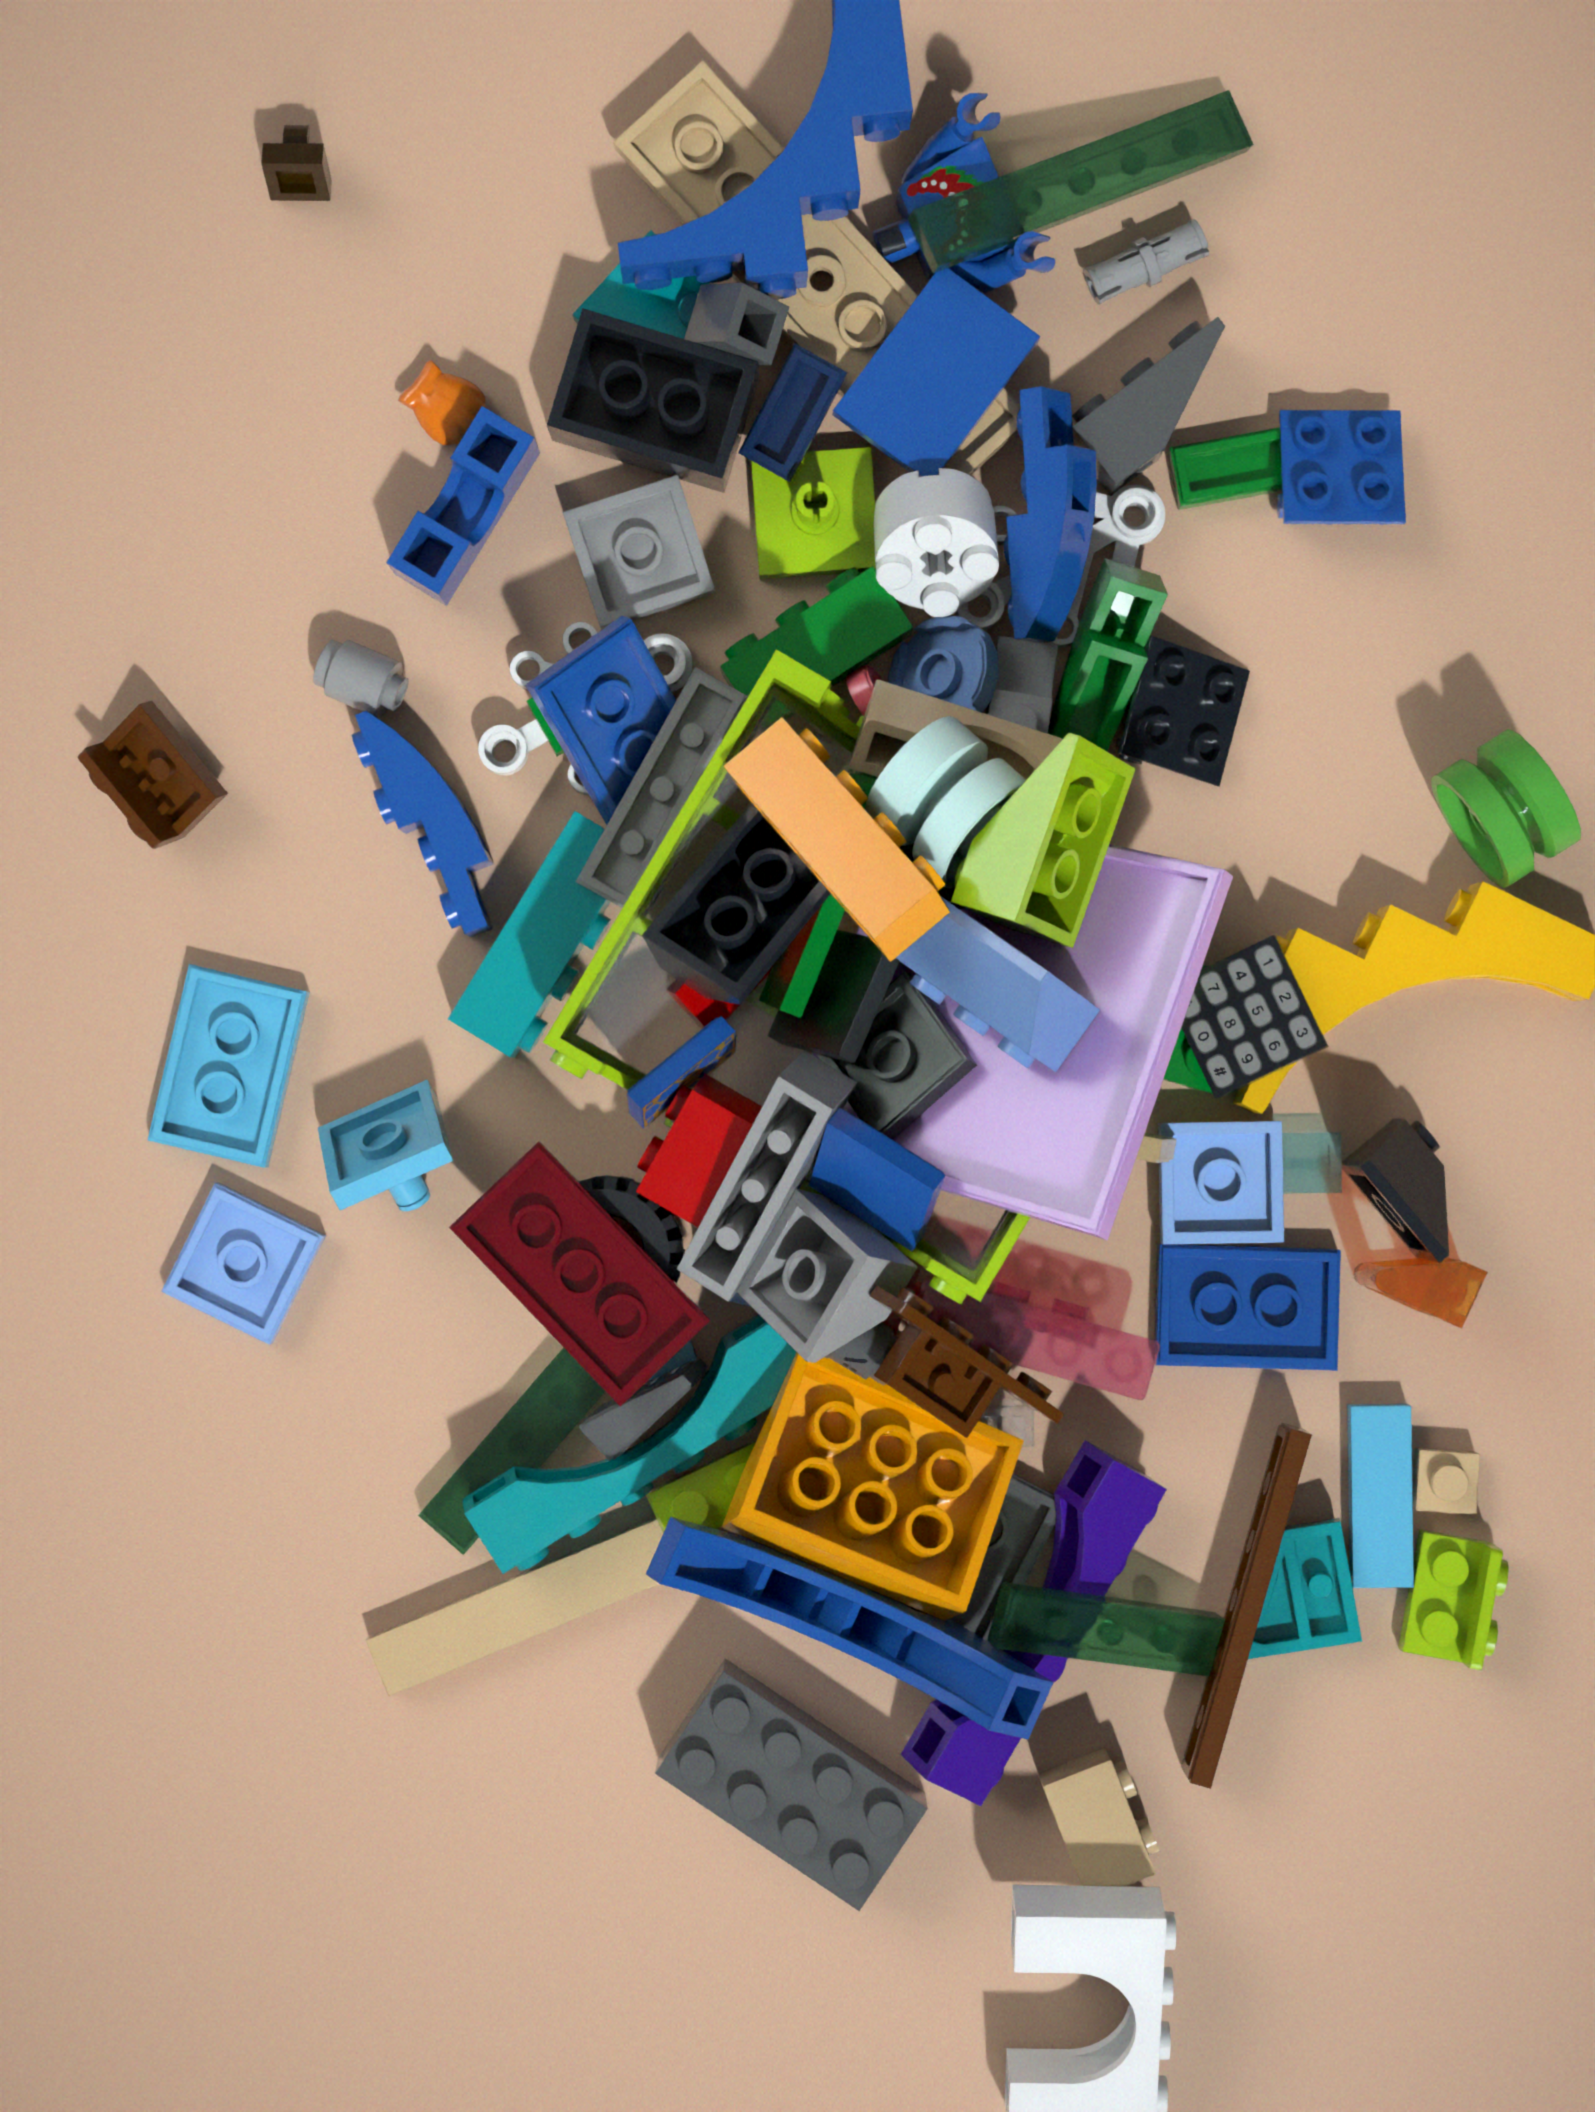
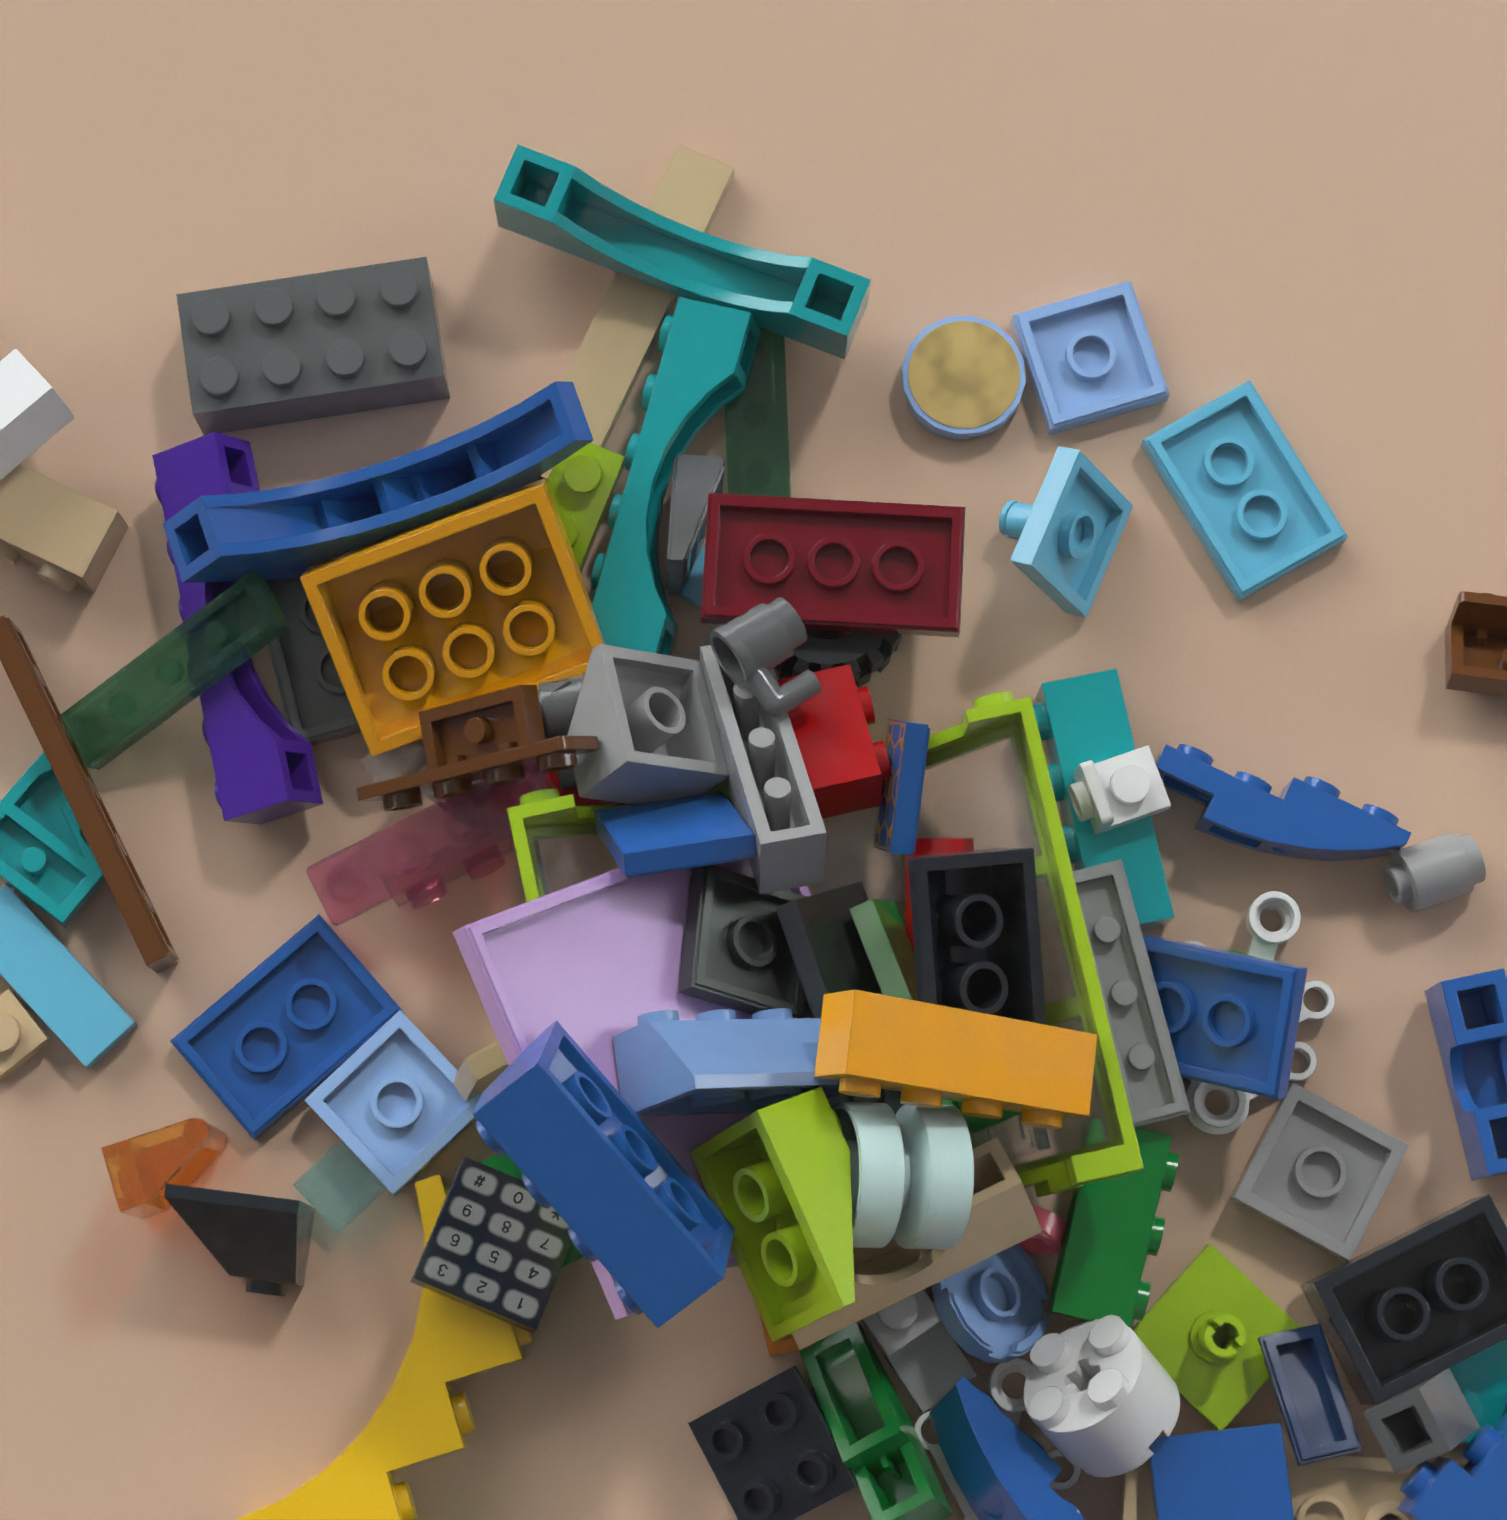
camera: 135 degrees right, 10 degrees down
none -> blue slope [472,1020,735,1328]
none -> teal arch [493,144,871,360]
none -> dark grey piece [709,597,822,717]
none -> pearl gold tile [901,315,1026,440]
none -> white bracket [1068,745,1171,835]

